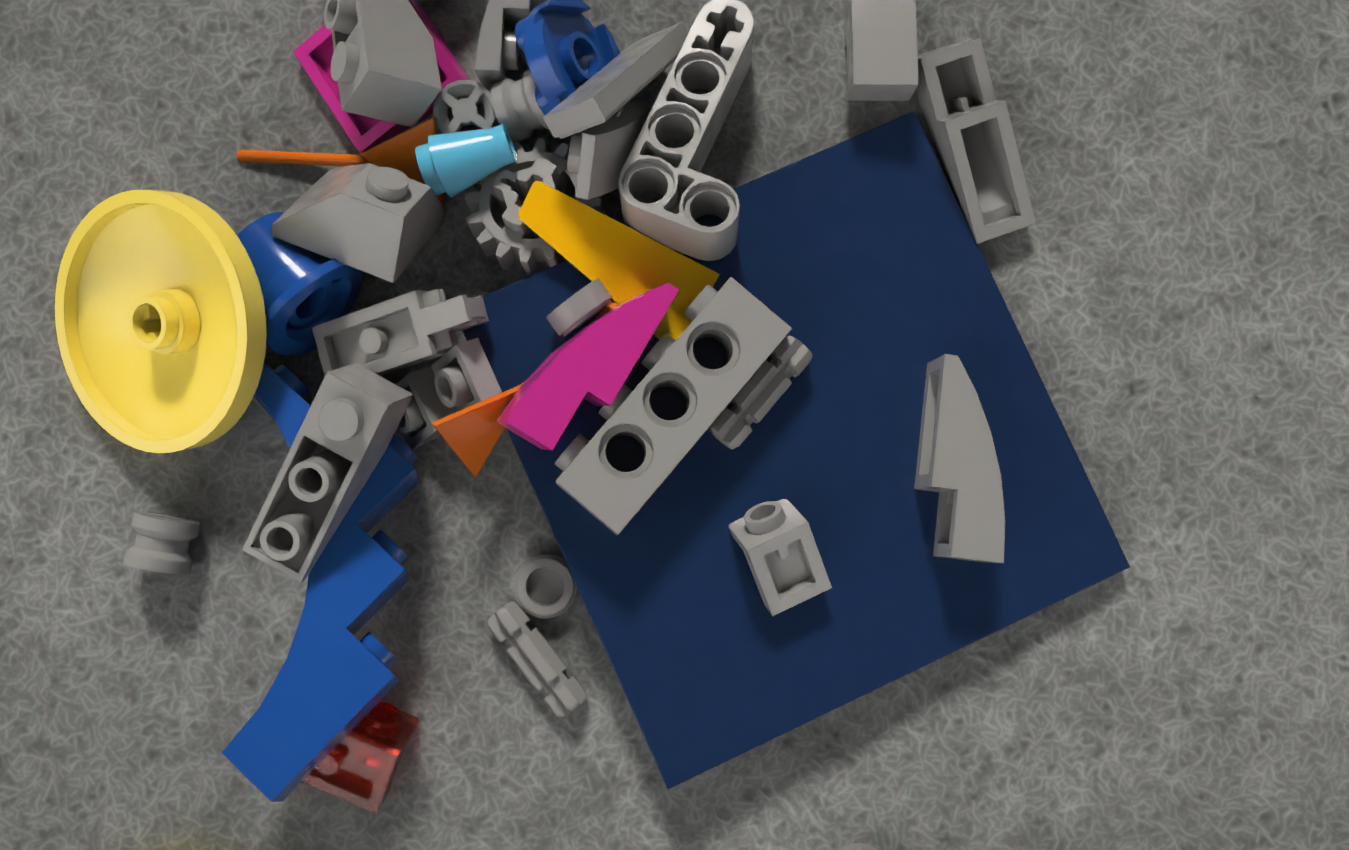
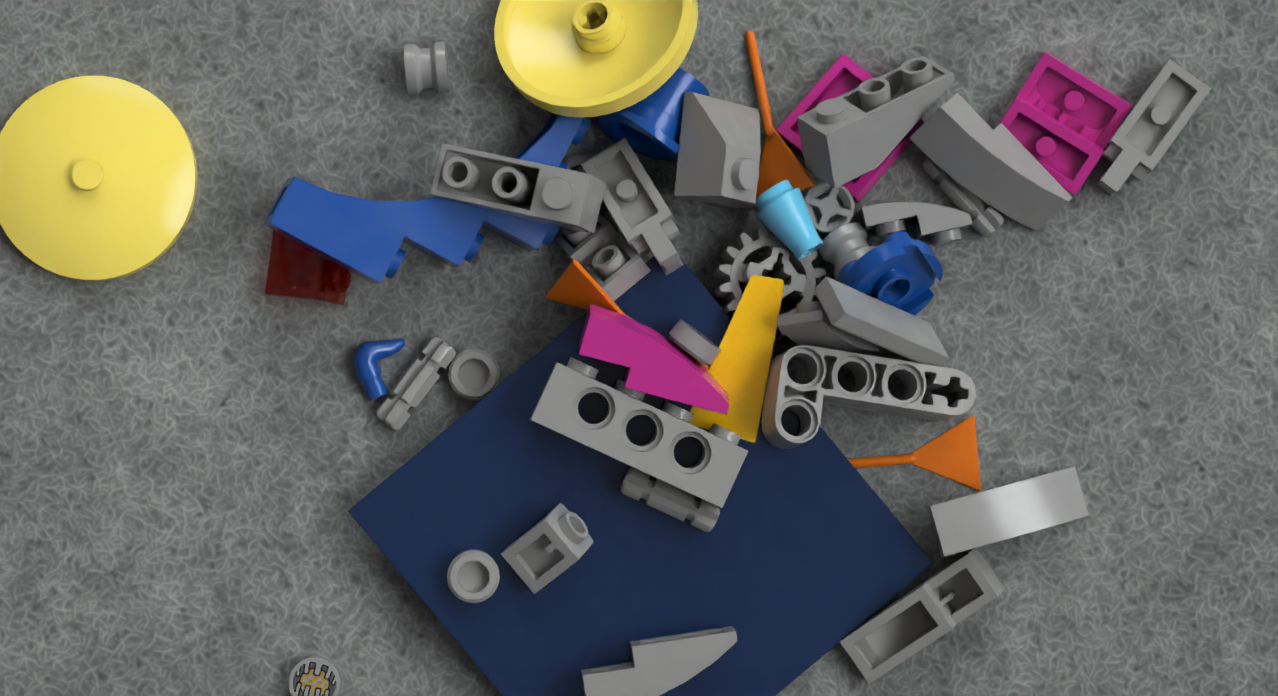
camera: 75 degrees right, 0 degrees up
none -> blue animal [353,338,405,401]
none -> light grey tile [447,549,500,603]
none -> orange piece [848,415,981,491]

